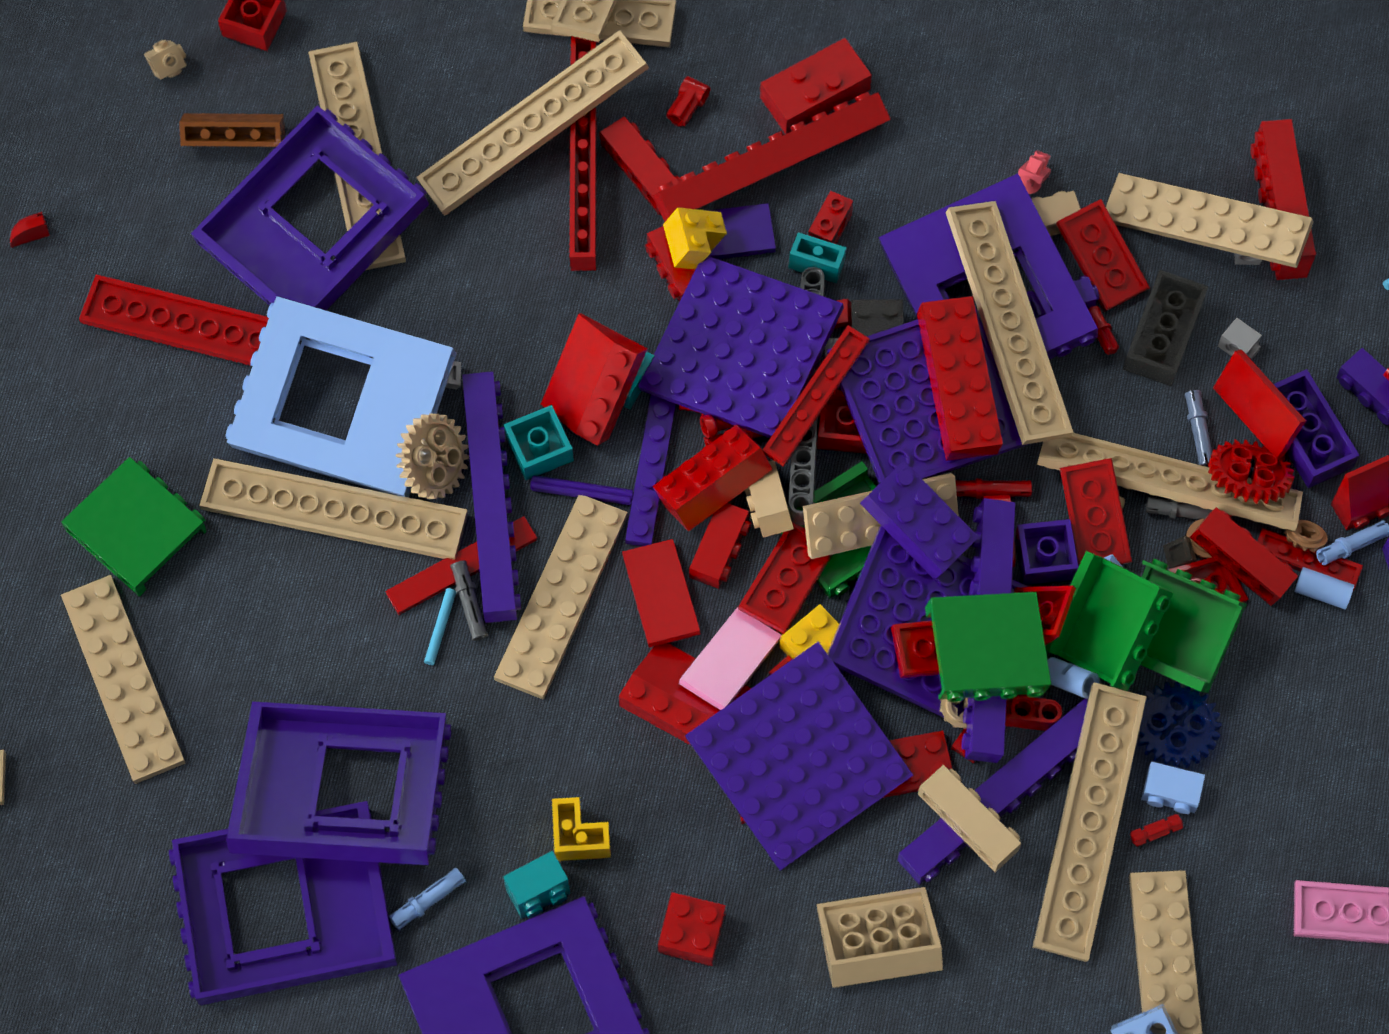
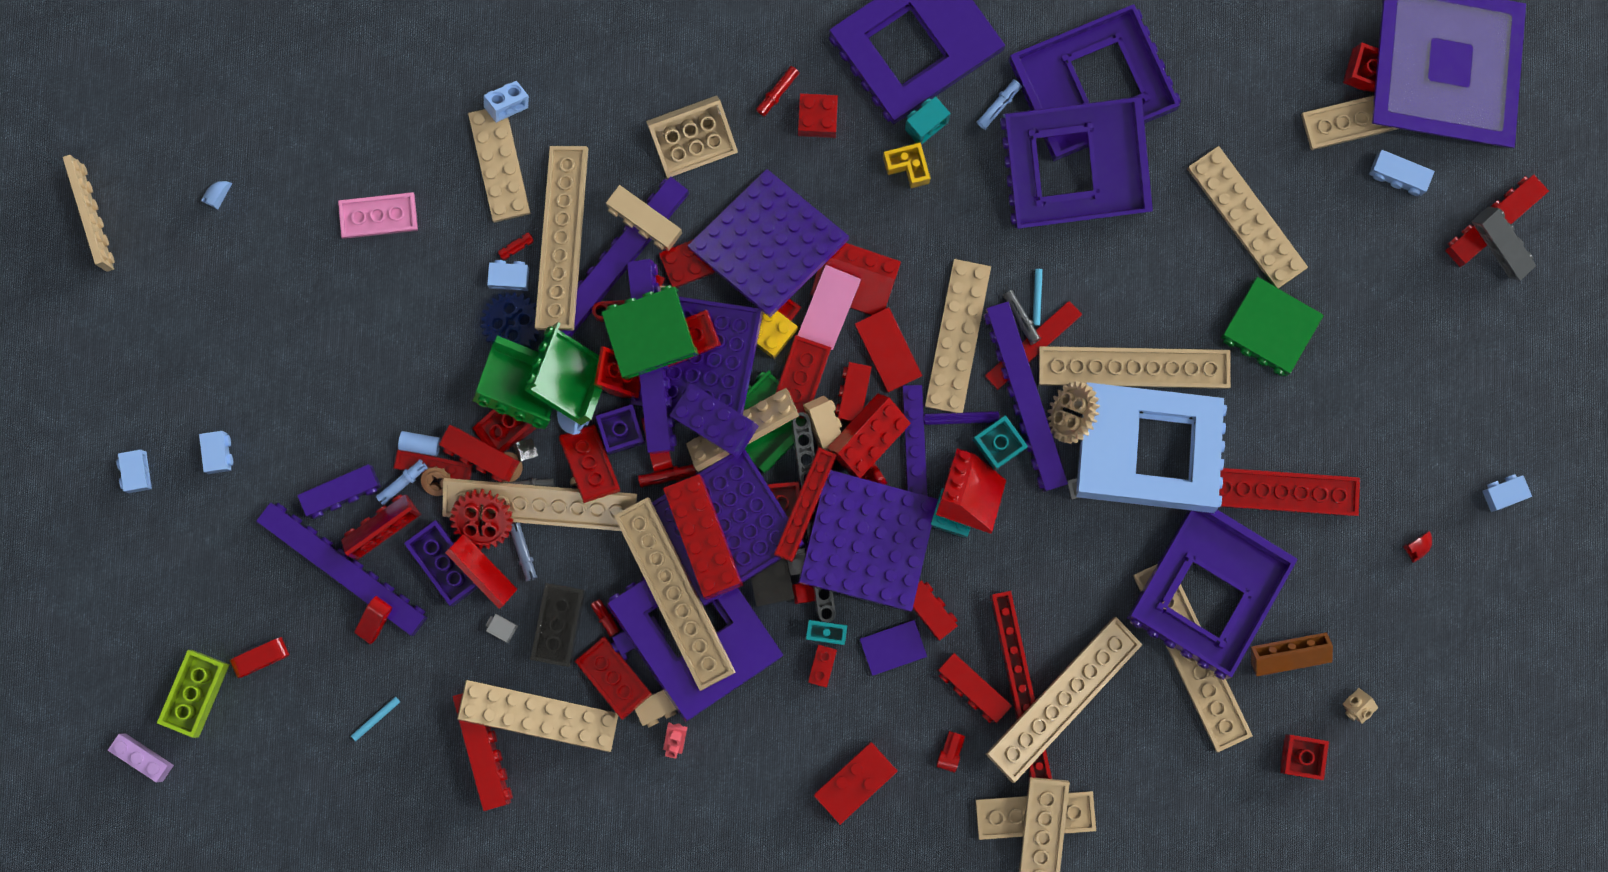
camera: 165 degrees right, 15 degrees up
red brick [653,91,891,222] -> none
yellow brick [663,207,727,269] -> none
light blue pin [1047,657,1100,699] -> none
none -> red pin [756,66,800,117]

